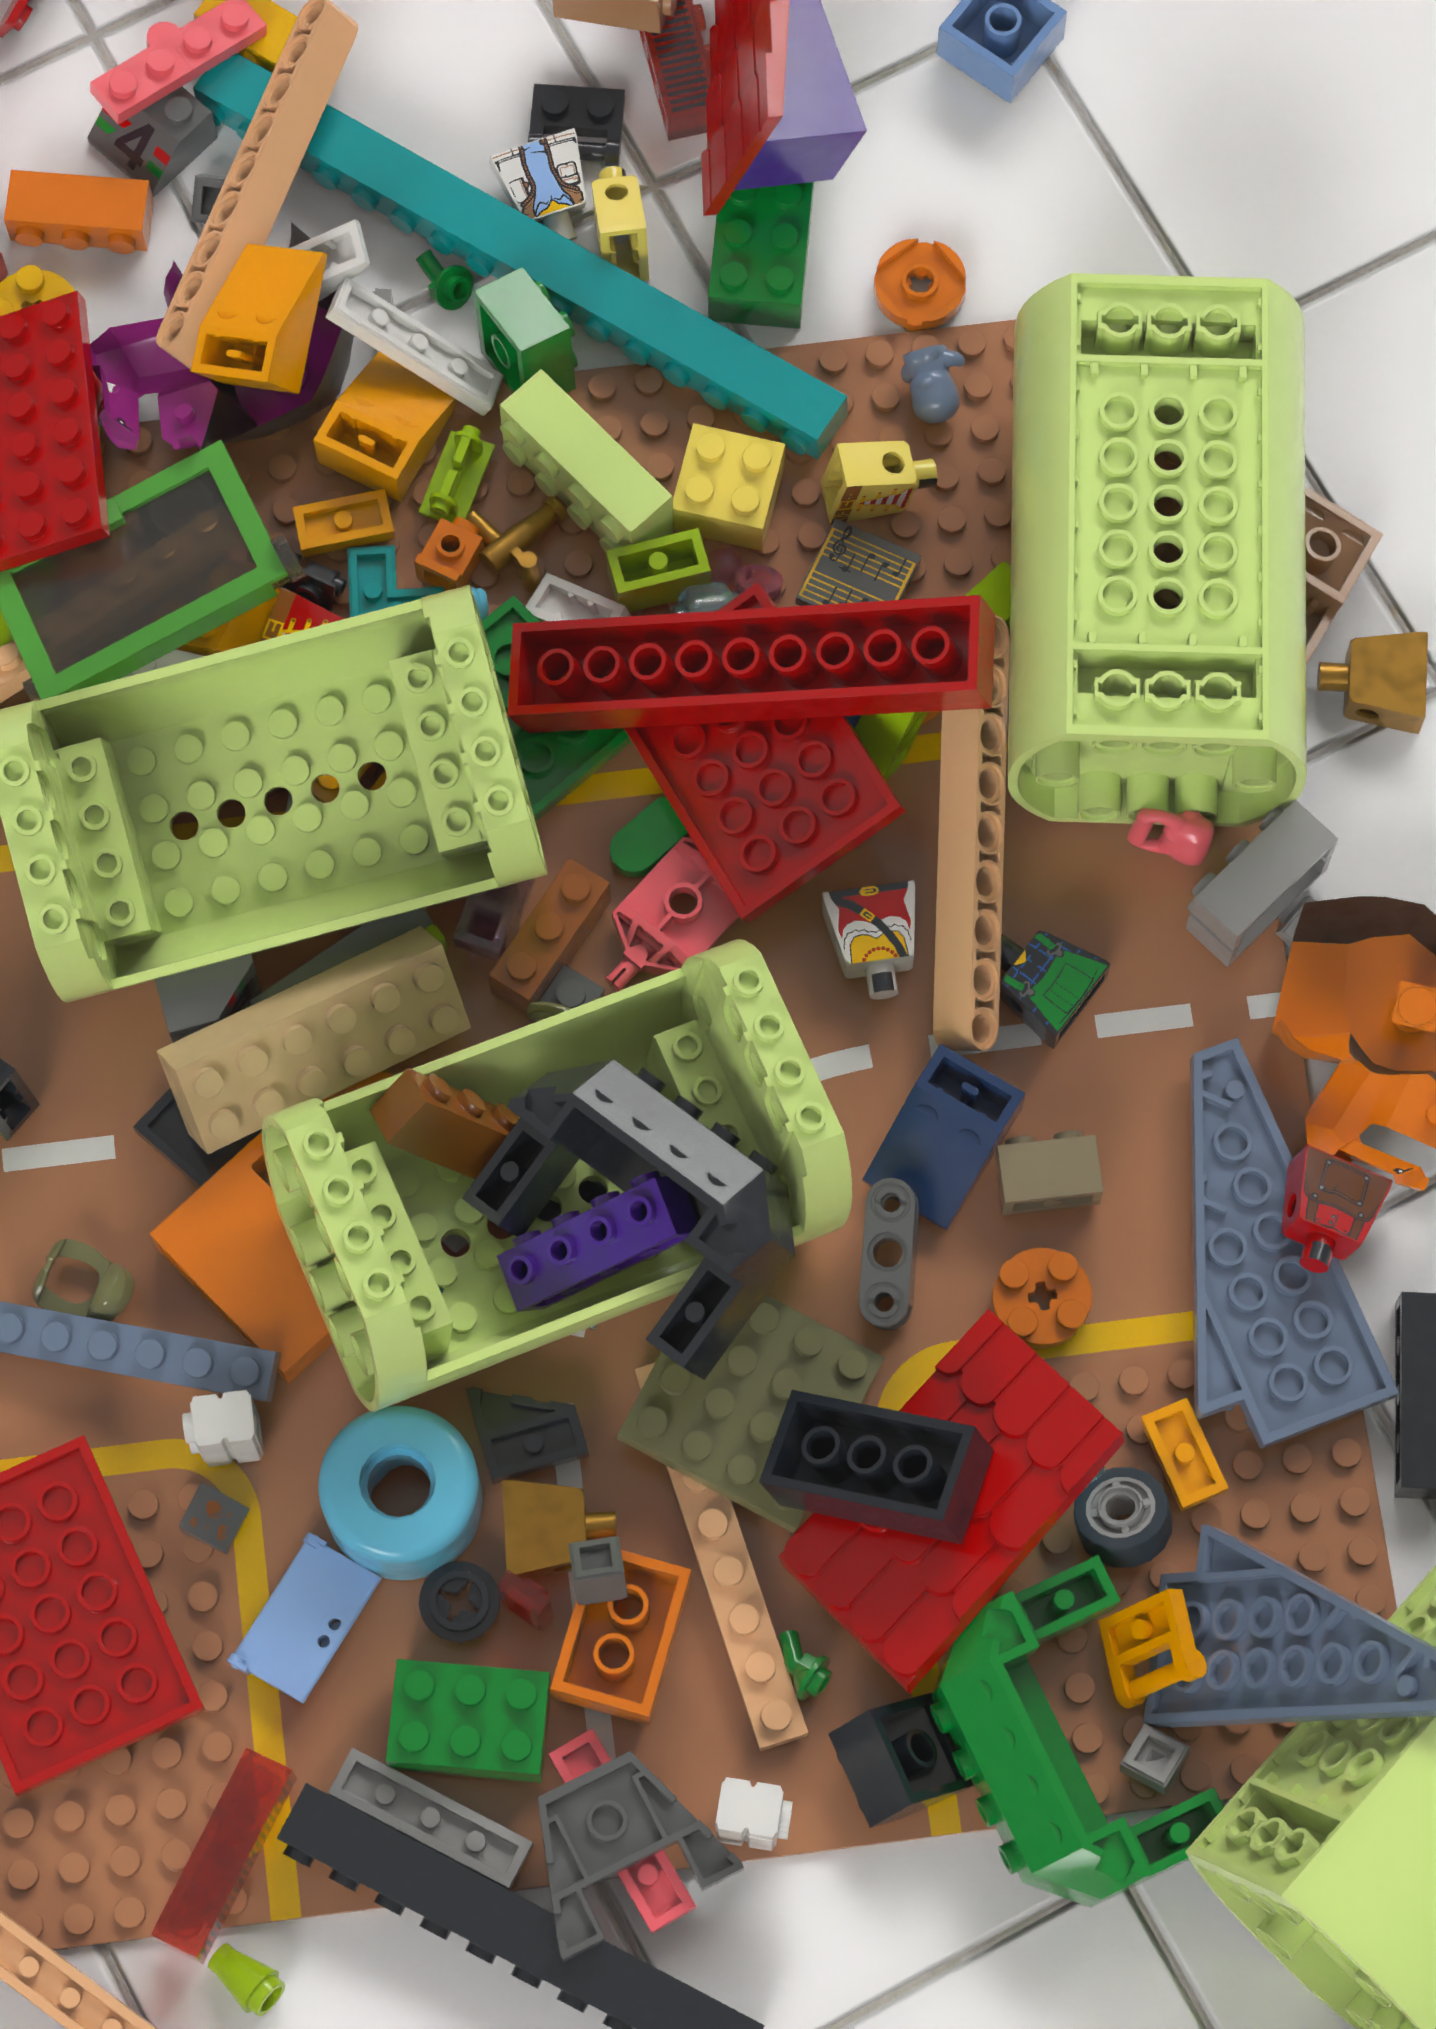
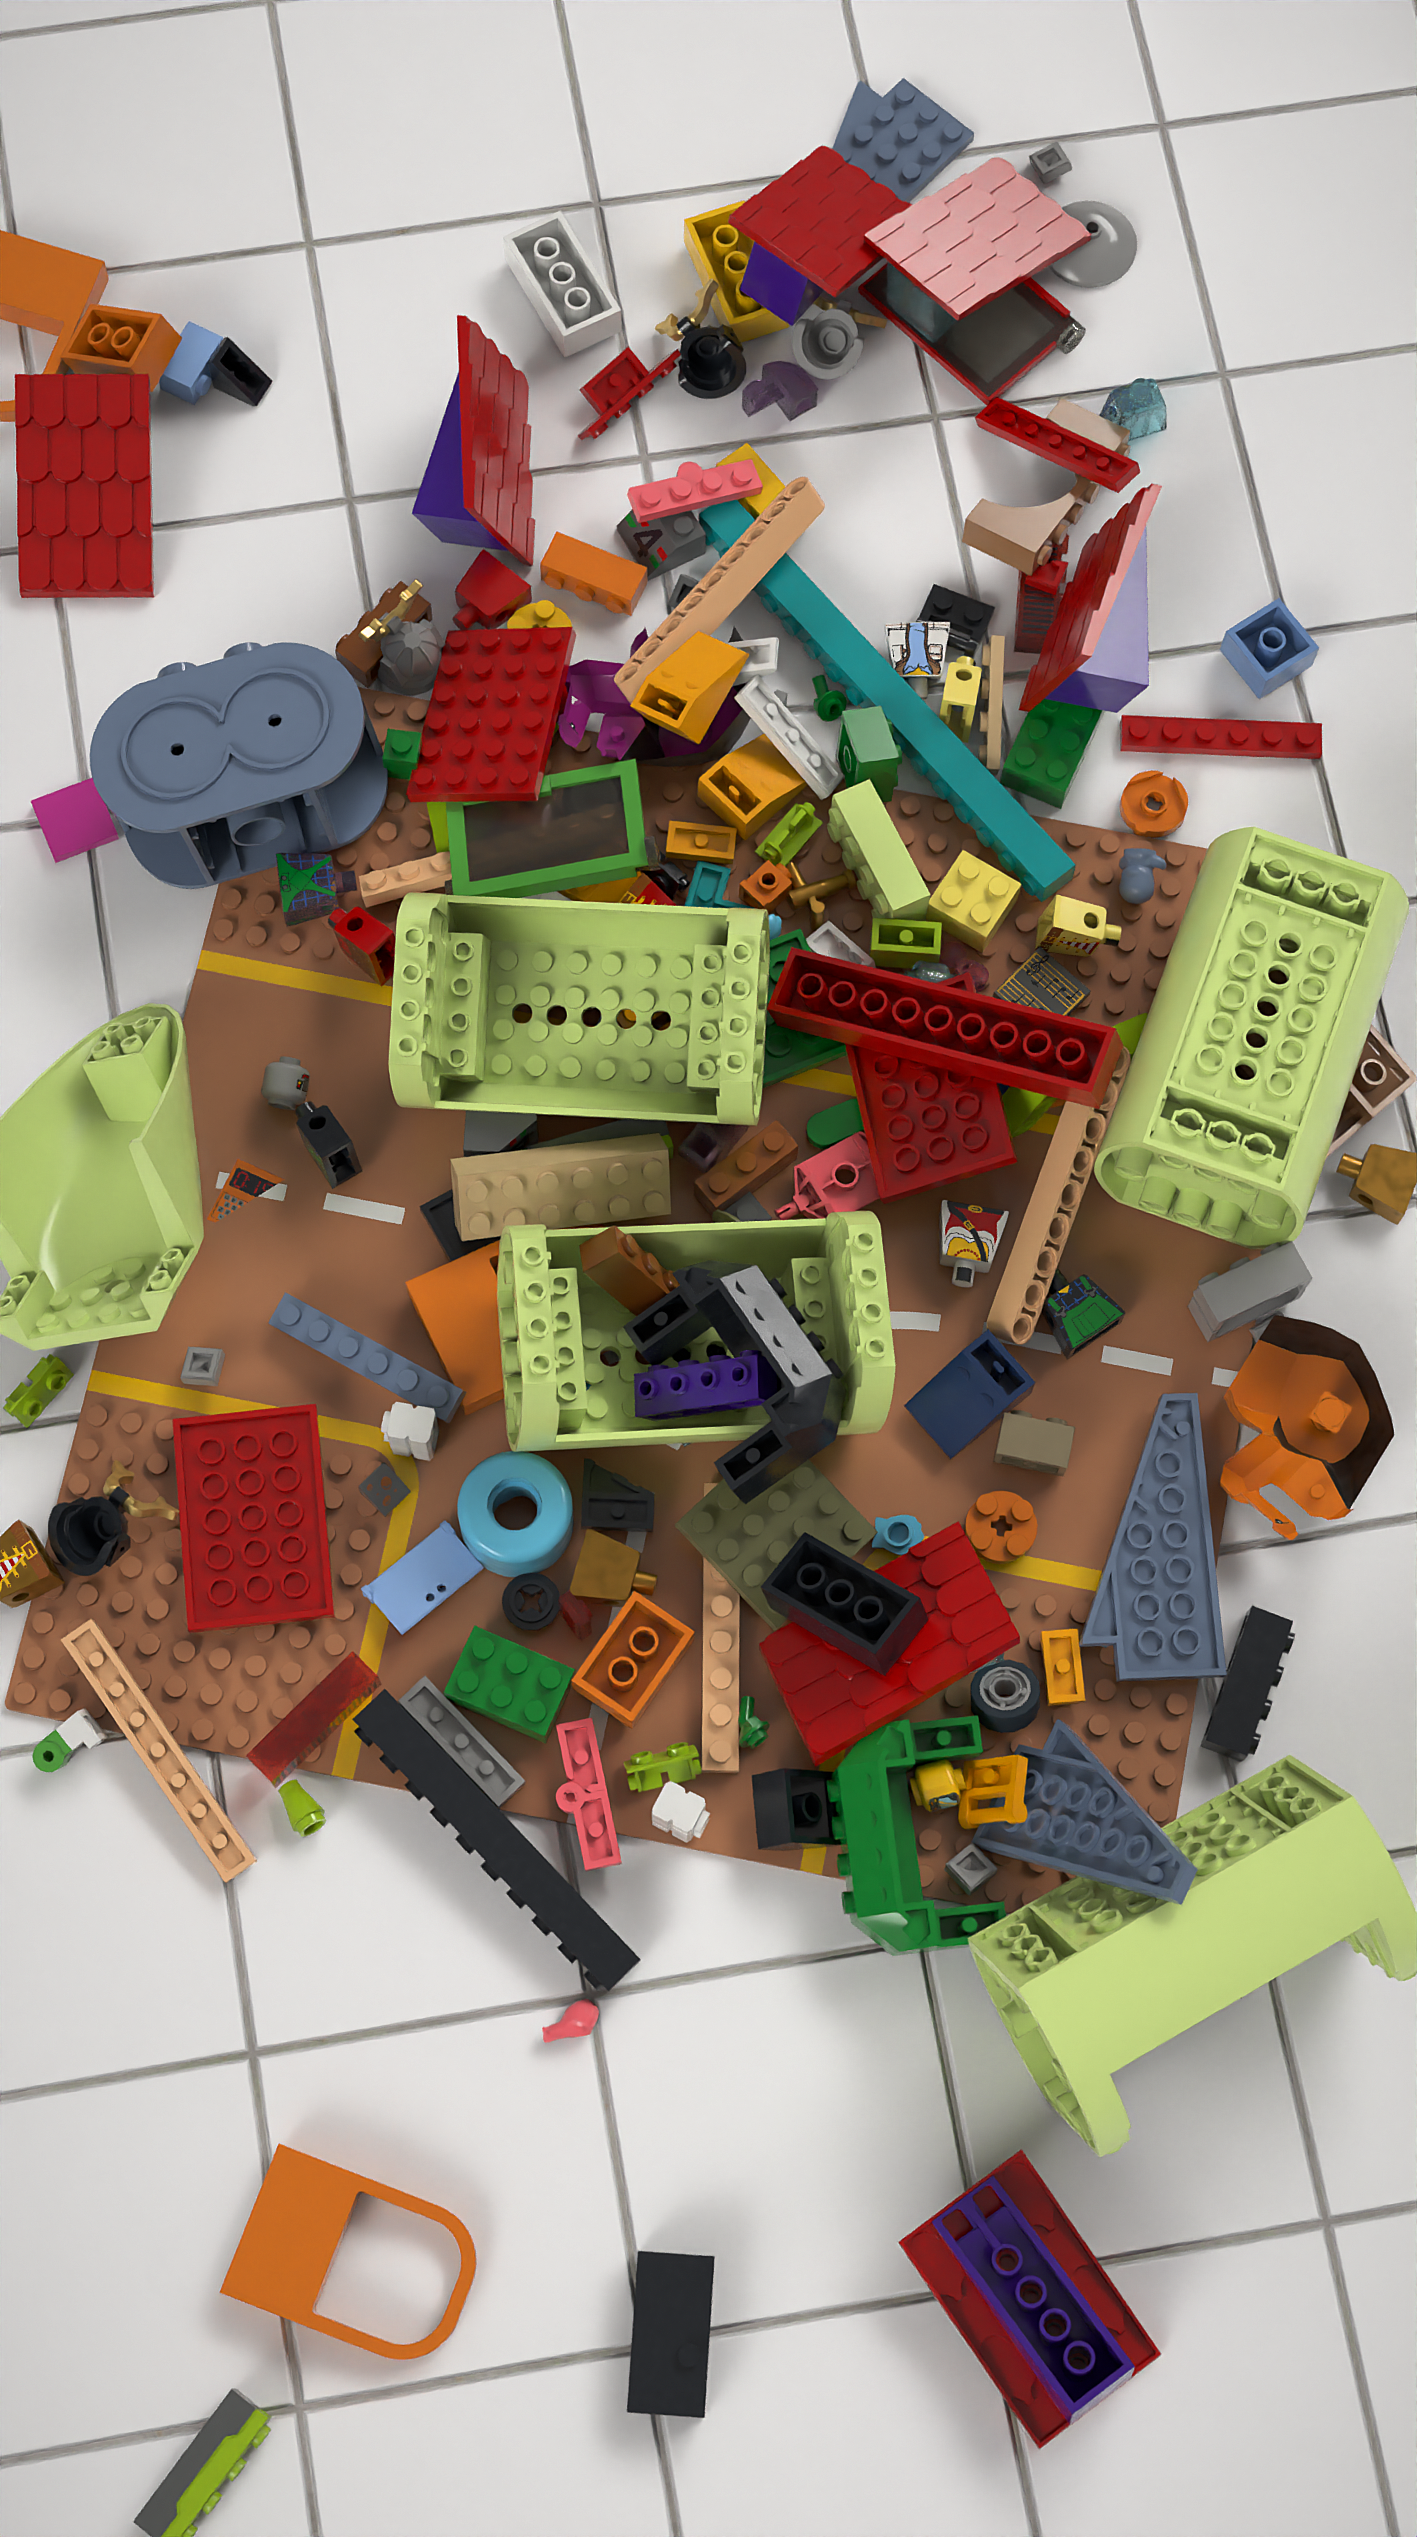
camera: 15 degrees right, 0 degrees up
olive piece [33,1239,134,1321] -> none
dark grey wing [538,1751,744,1962] -> none
dark grey slope [568,1536,627,1605] -> none
dark grey piece [859,1178,920,1331] -> none
coral piece [1127,808,1214,866] -> none
torso [1281,1144,1393,1273] -> none
none -> lime hinge [623,1742,702,1793]
none -> medium azure animal [872,1515,924,1555]
none -> yellow head [910,1759,967,1812]
none -> tan wing [978,635,1005,776]
none -> red tile [1025,560,1069,596]
none -> red plate [1120,715,1322,759]

